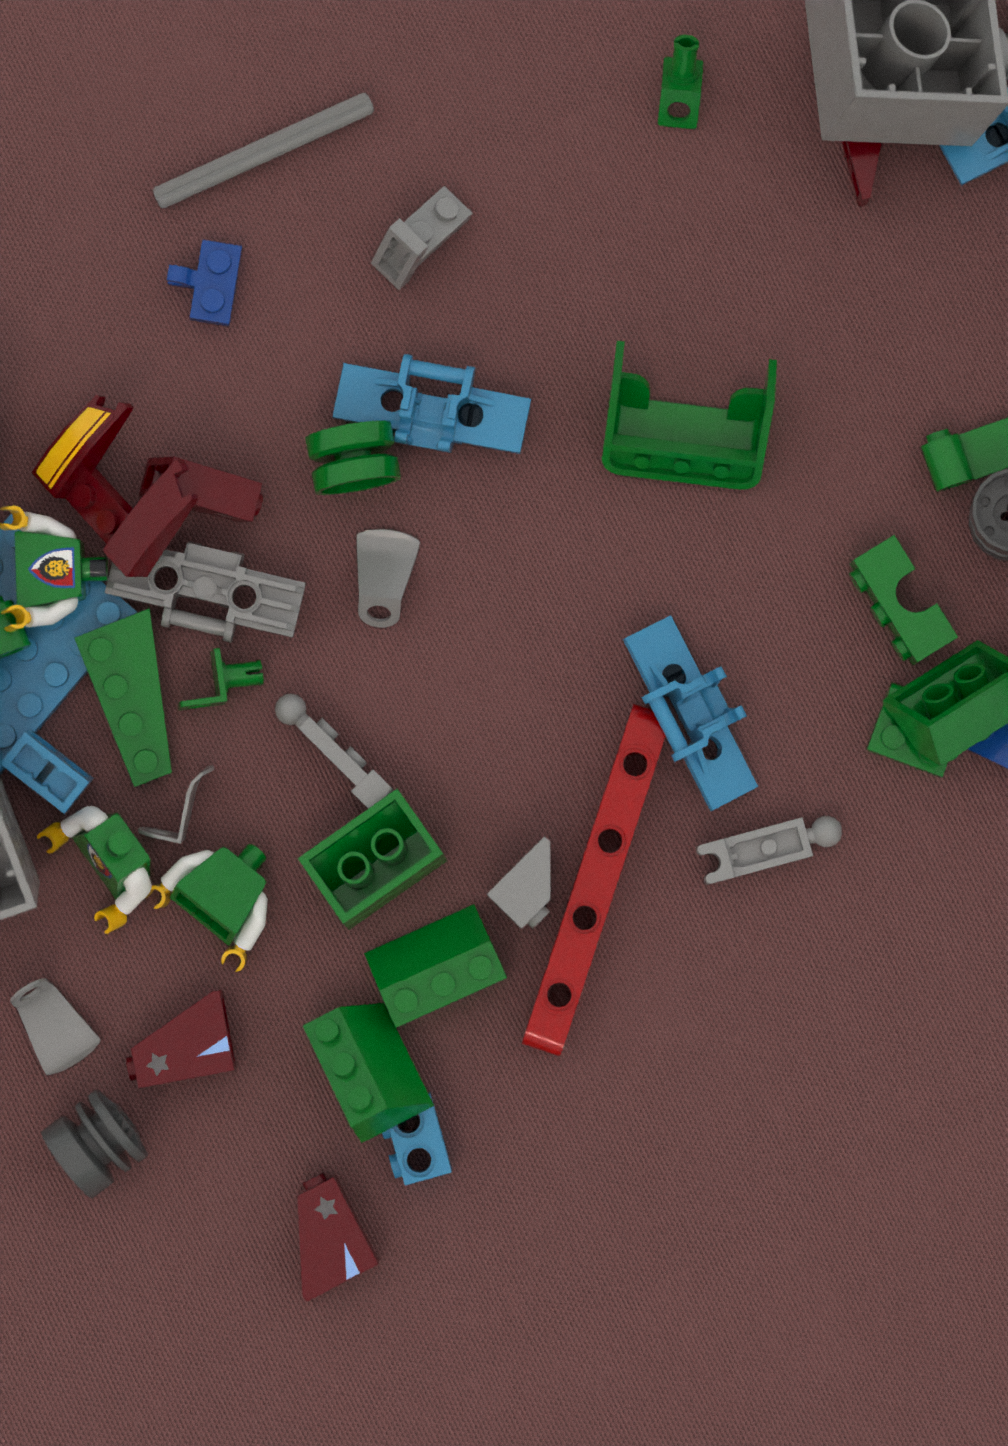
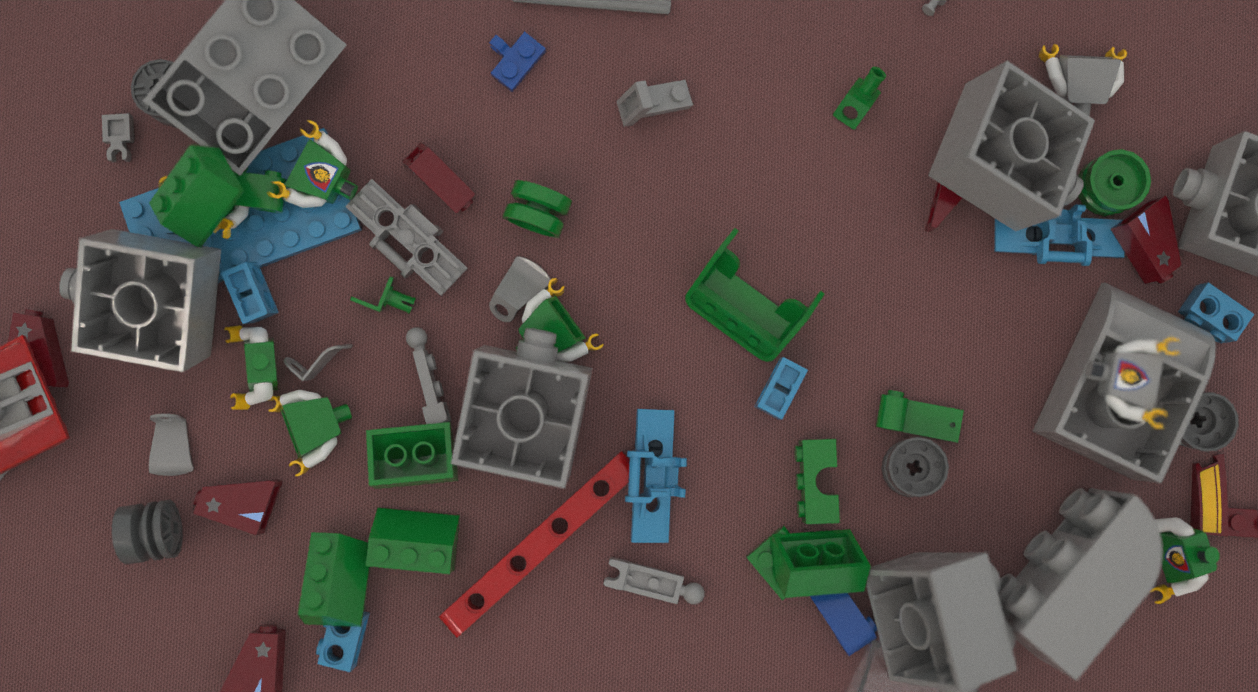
camera: 35 degrees right, 0 degrees up
dark red wedge [31,395,198,577] -> none
green wing [74,608,172,787] -> none
dark azure piece [332,354,531,454] -> none
light grey slope [487,836,551,929] -> none
none -> light grey brick [451,328,593,488]
none -> green torso [516,278,603,362]
none -> dark azure brick [754,357,808,420]

